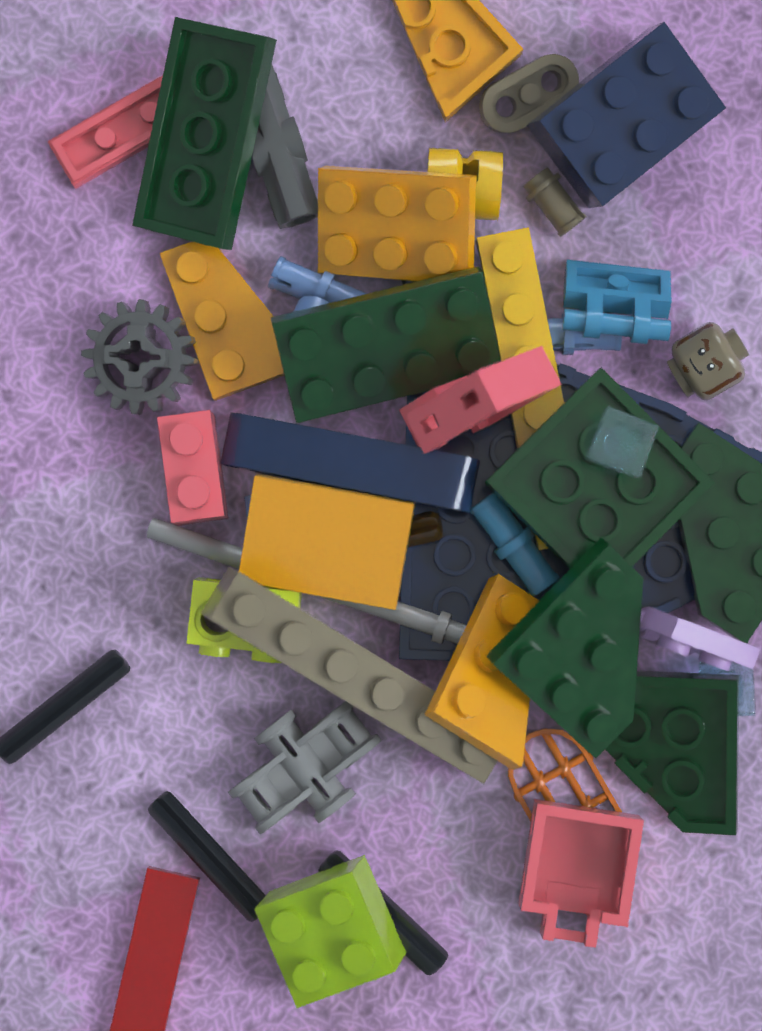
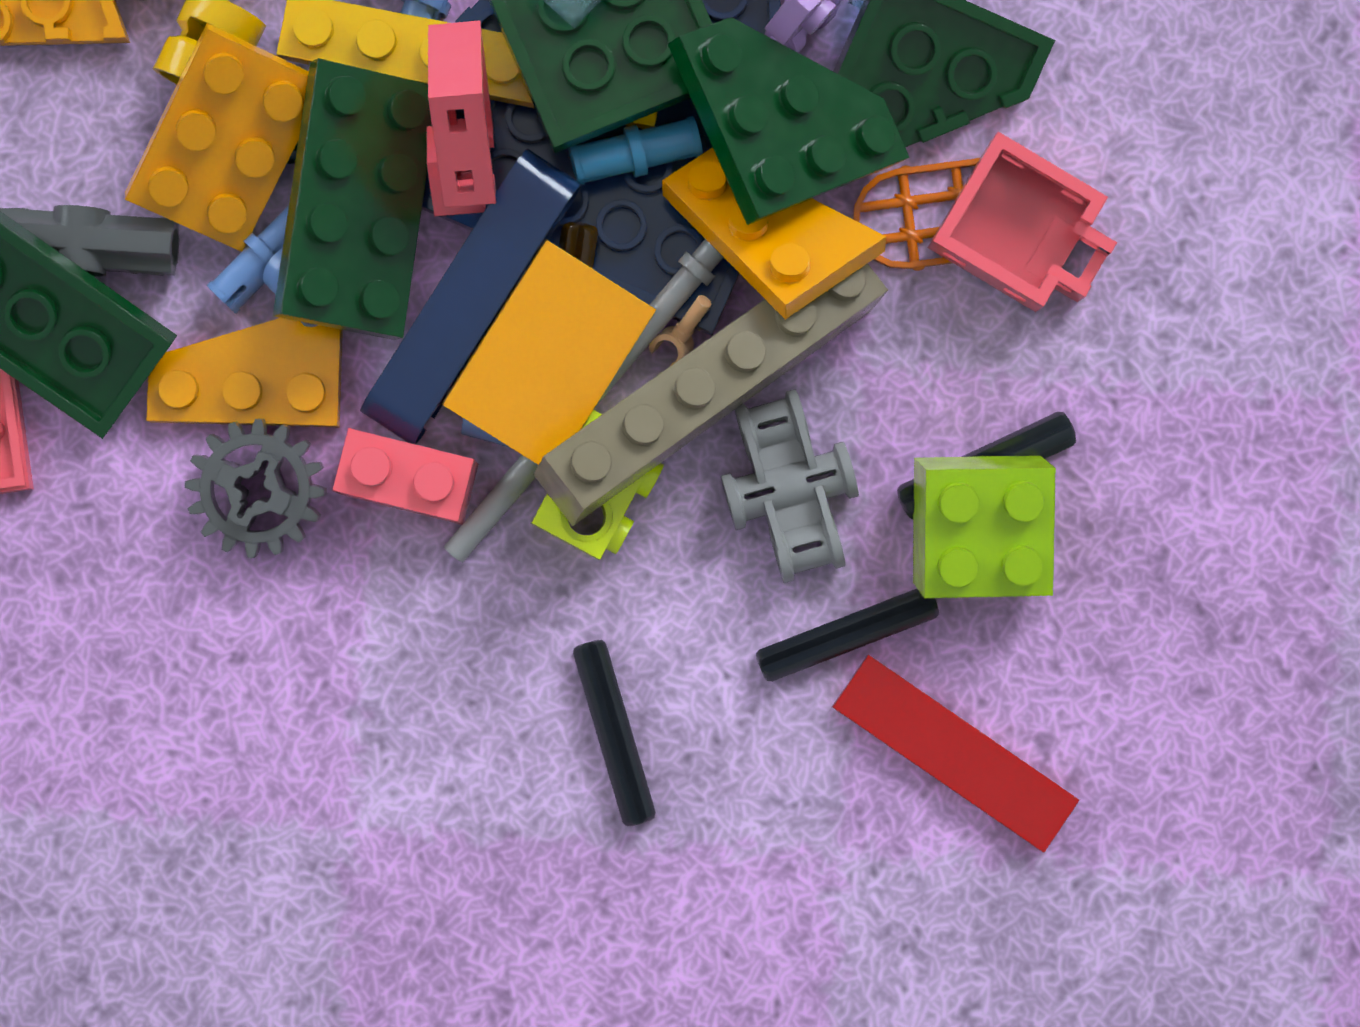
camera: 70 degrees left, 0 degrees up
none -> light nougat hand [649,295,712,366]

